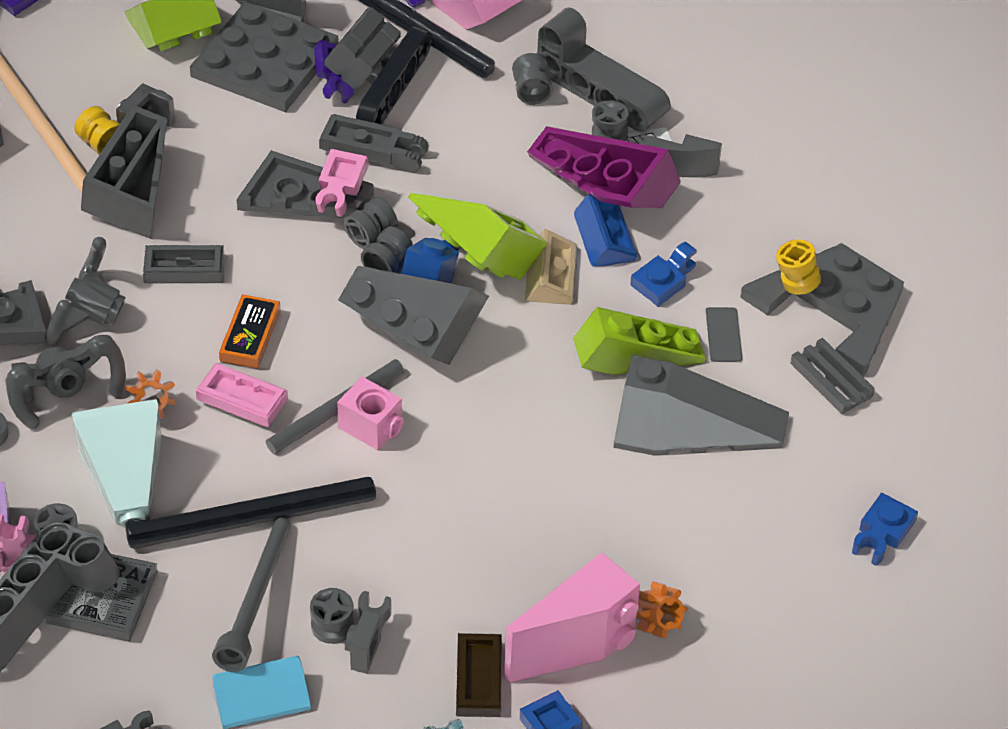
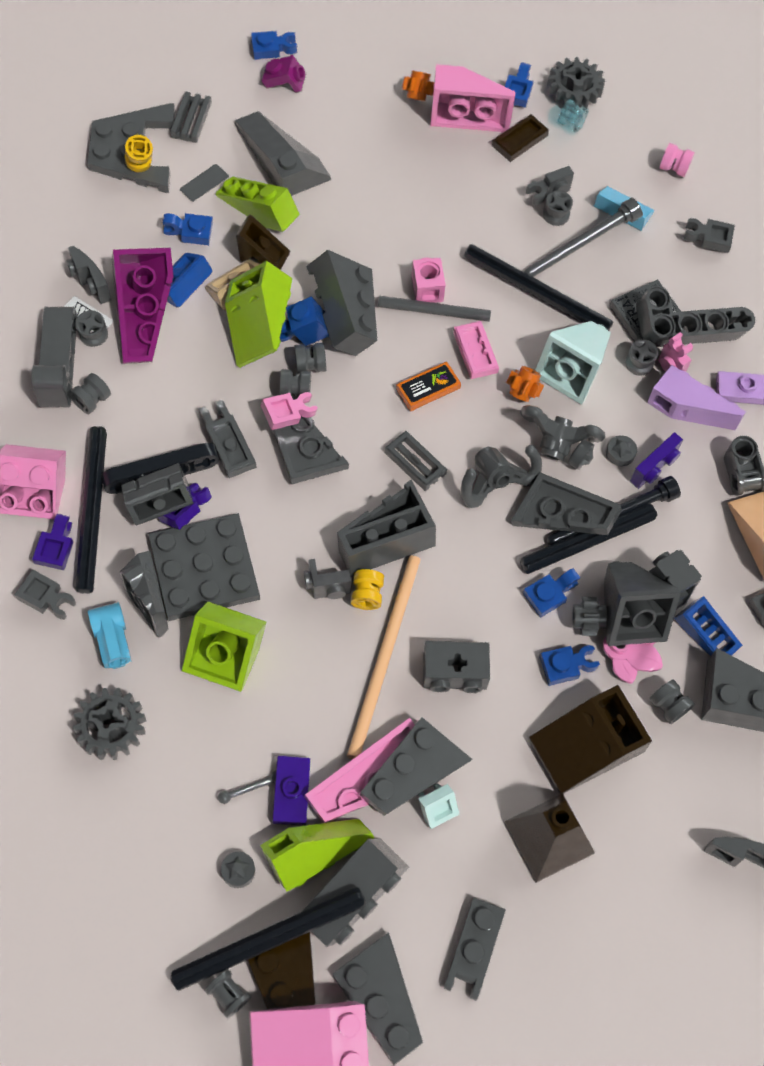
camera: 135 degrees left, 15 degrees up
none -> dark brown slope [236,214,291,270]
none -> magenta bracket [262,55,306,93]

